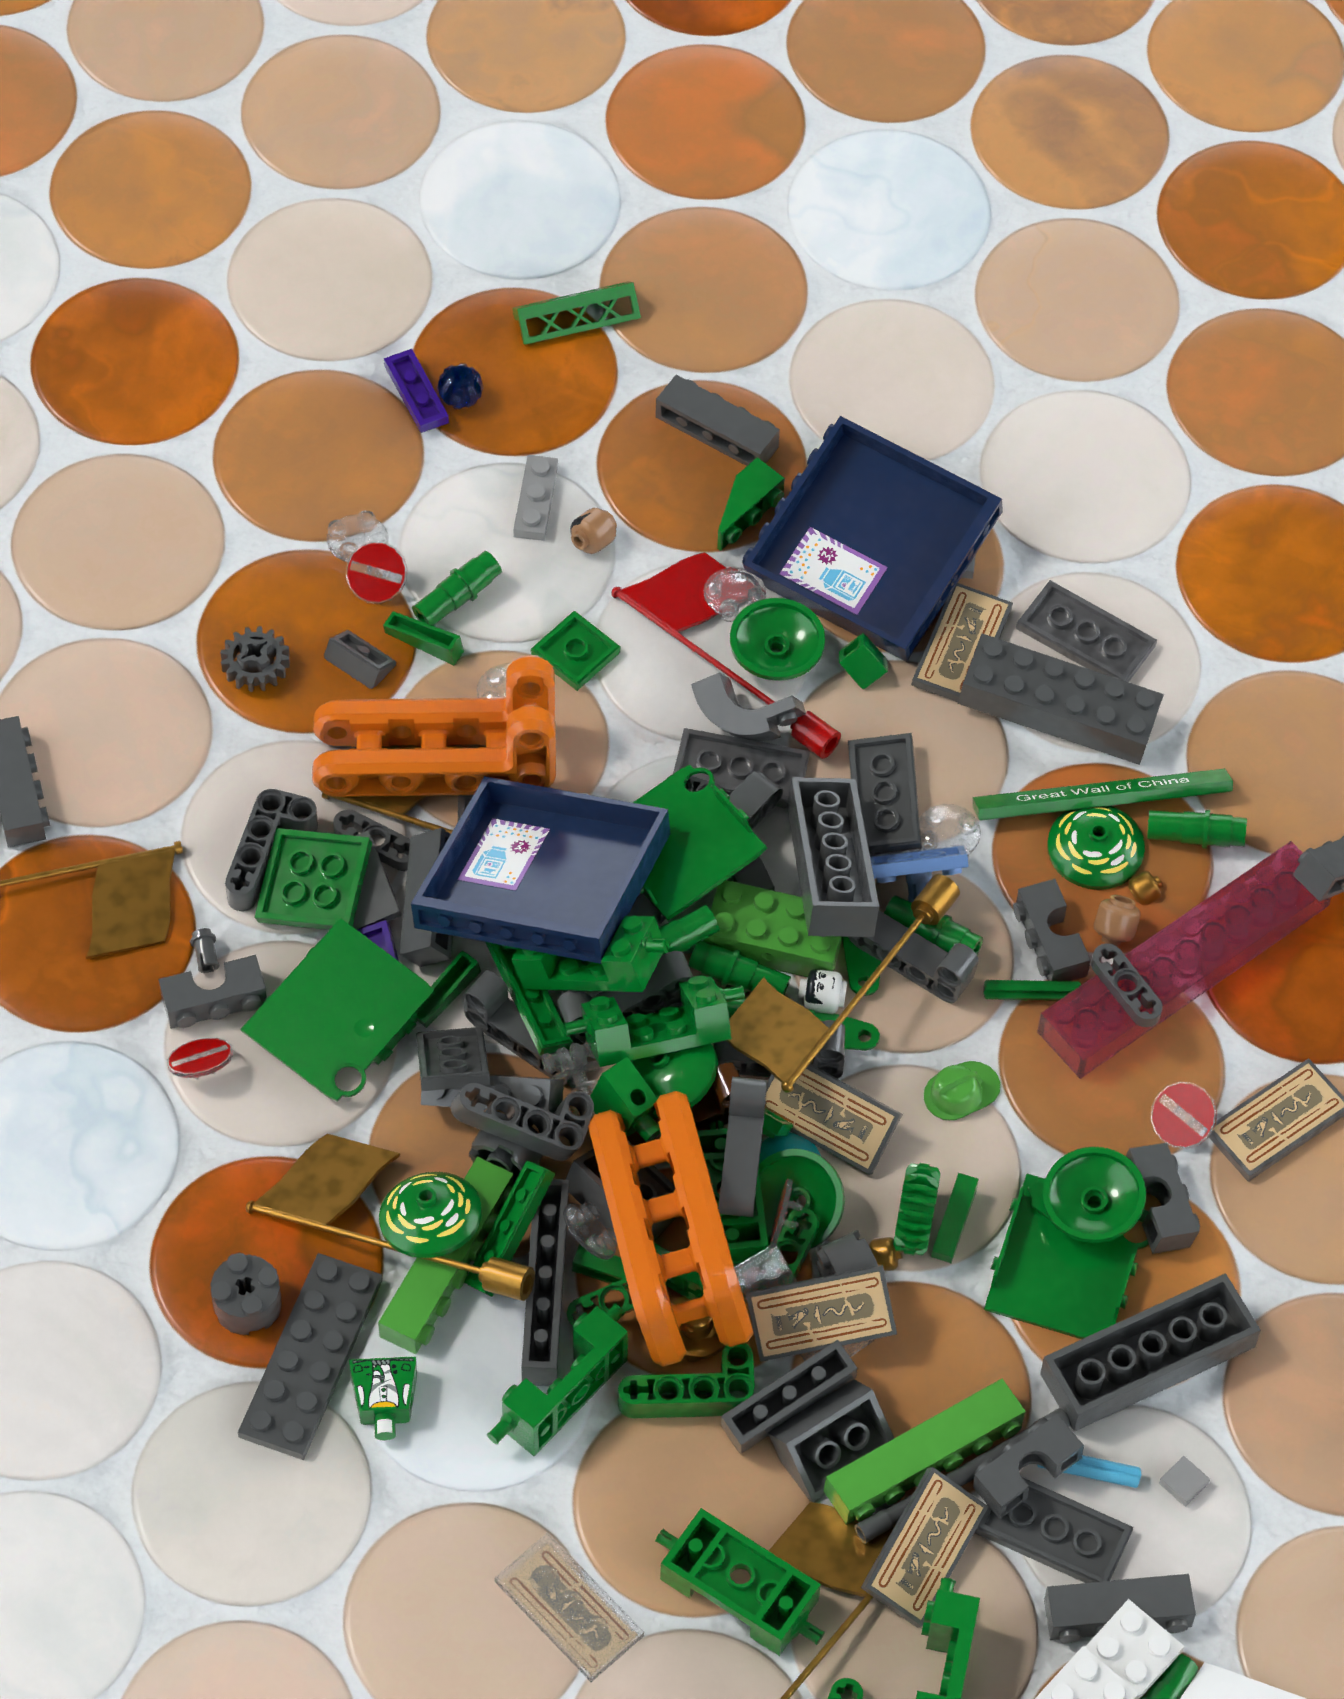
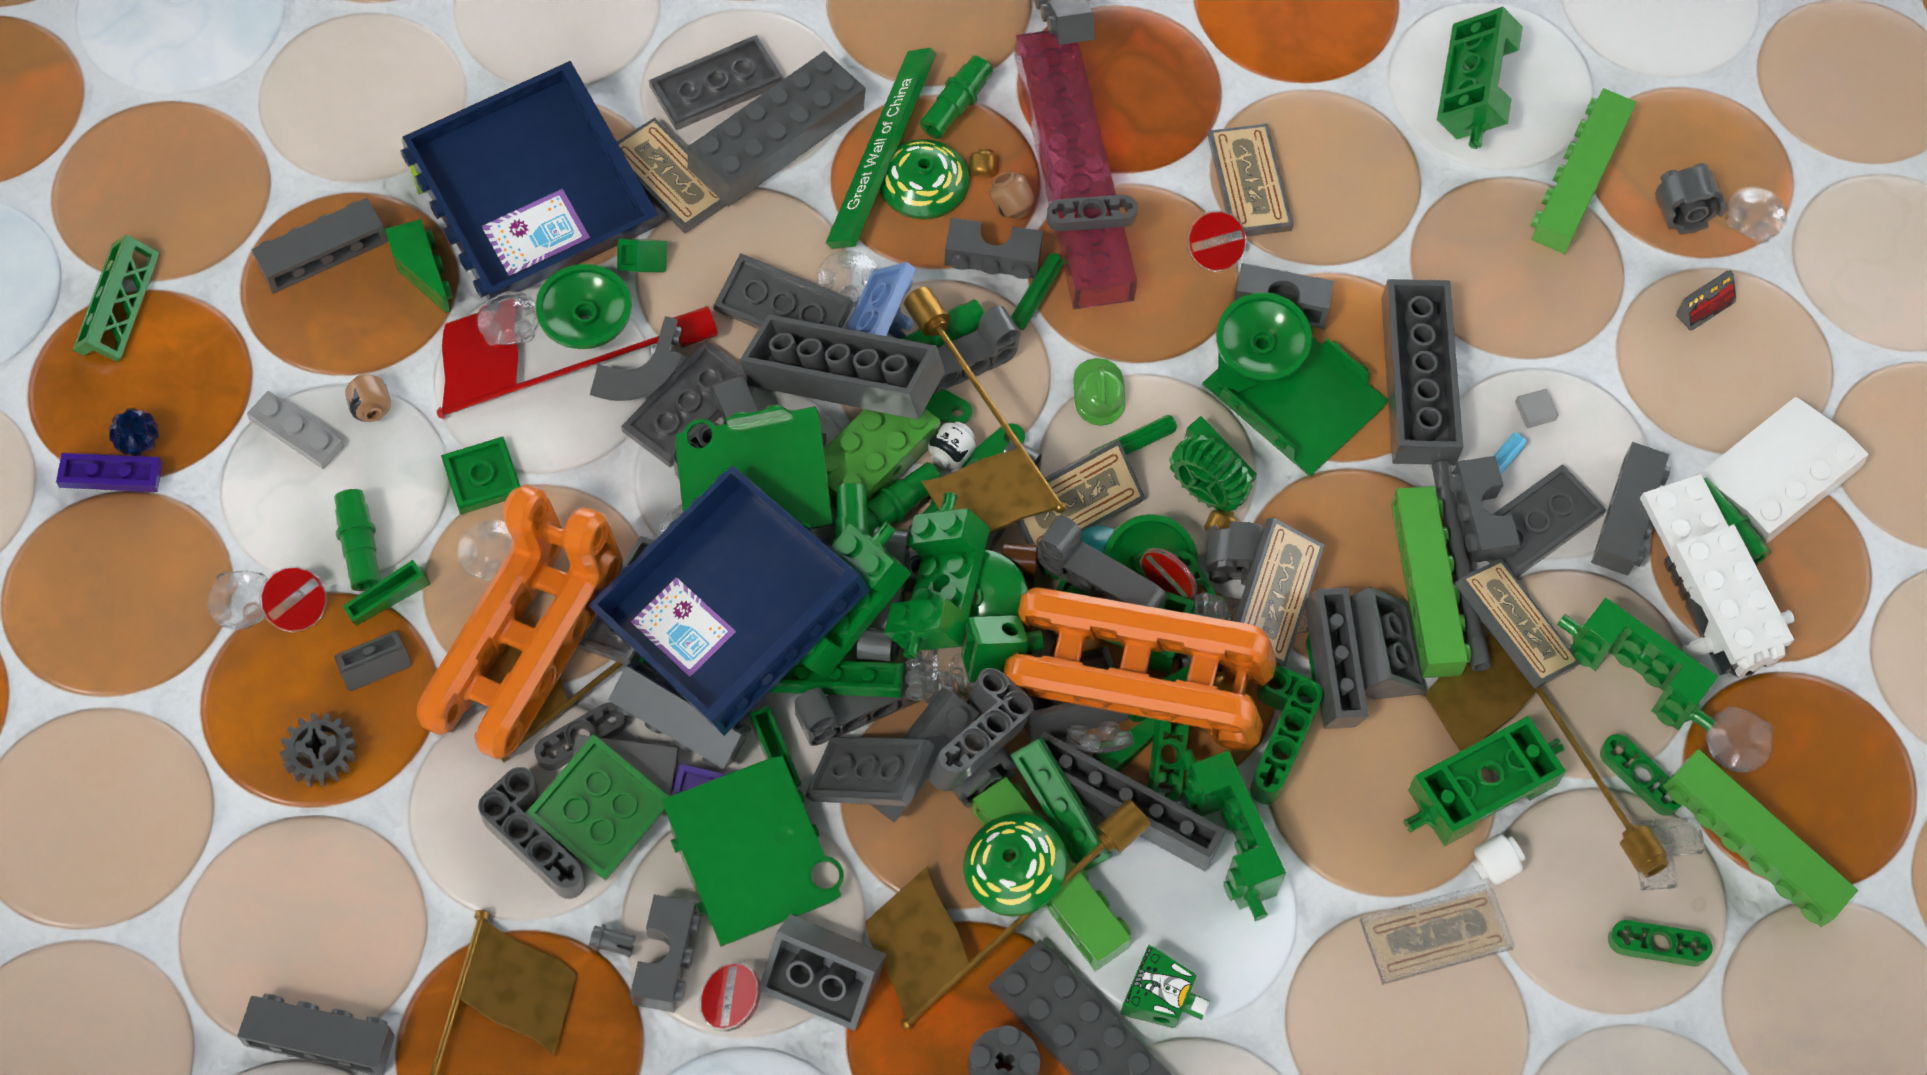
camera: 65 degrees left, 5 degrees up
none -> dark grey slope [758,914,887,1031]
none -> green axle [1090,415,1177,455]
none -> white head [1471,834,1526,885]

